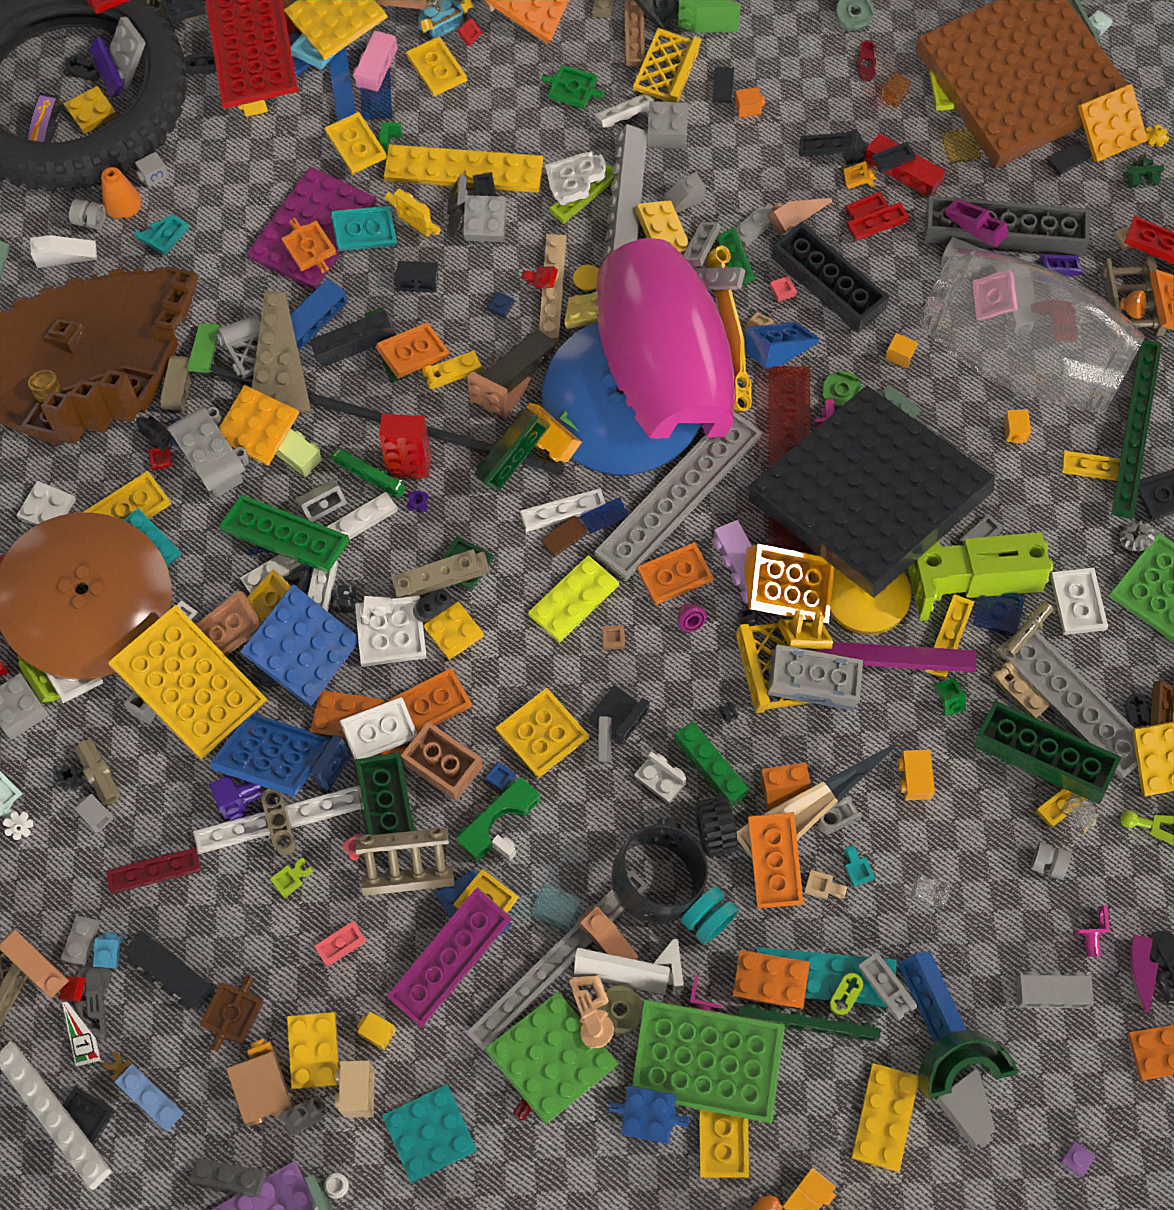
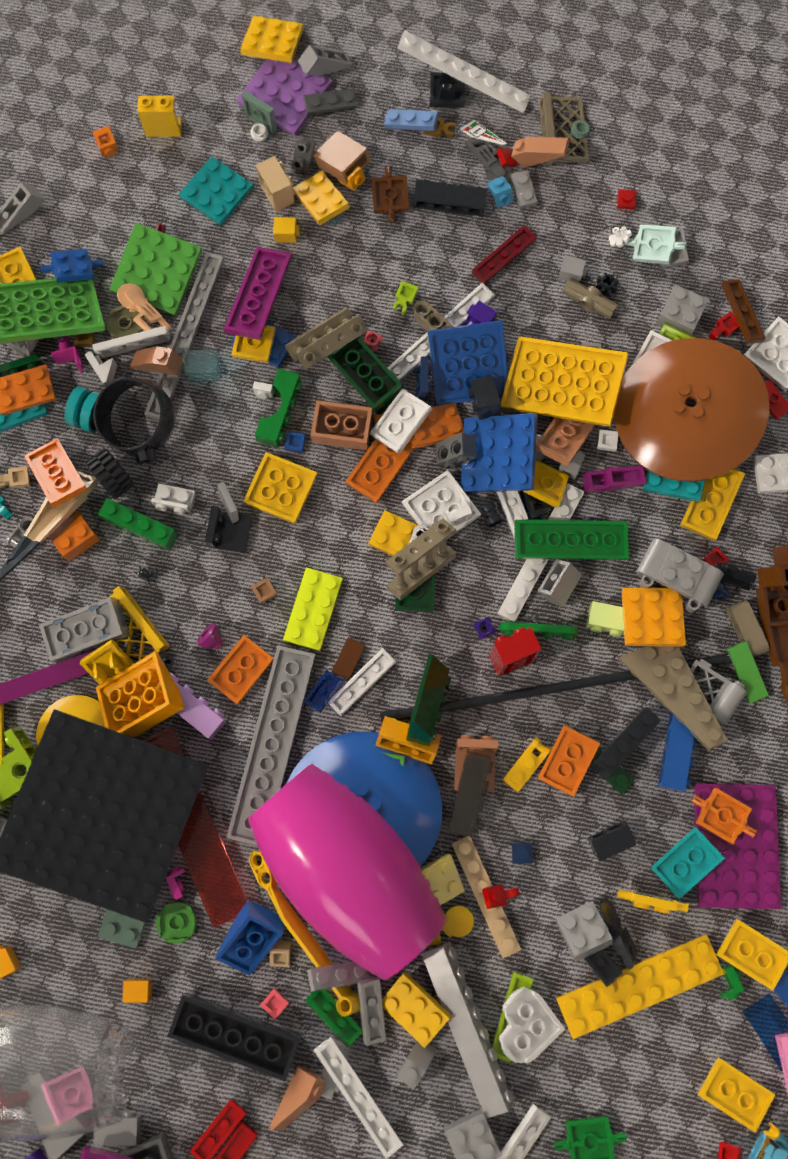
camera: 155 degrees right, 10 degrees up
coral plate [314,921,367,967] -> none
none -> white plate [314,1037,403,1159]
none -> dark grey brick [436,433,477,469]
none -> black brick [468,375,501,420]
none -> magenta slope [582,466,646,494]

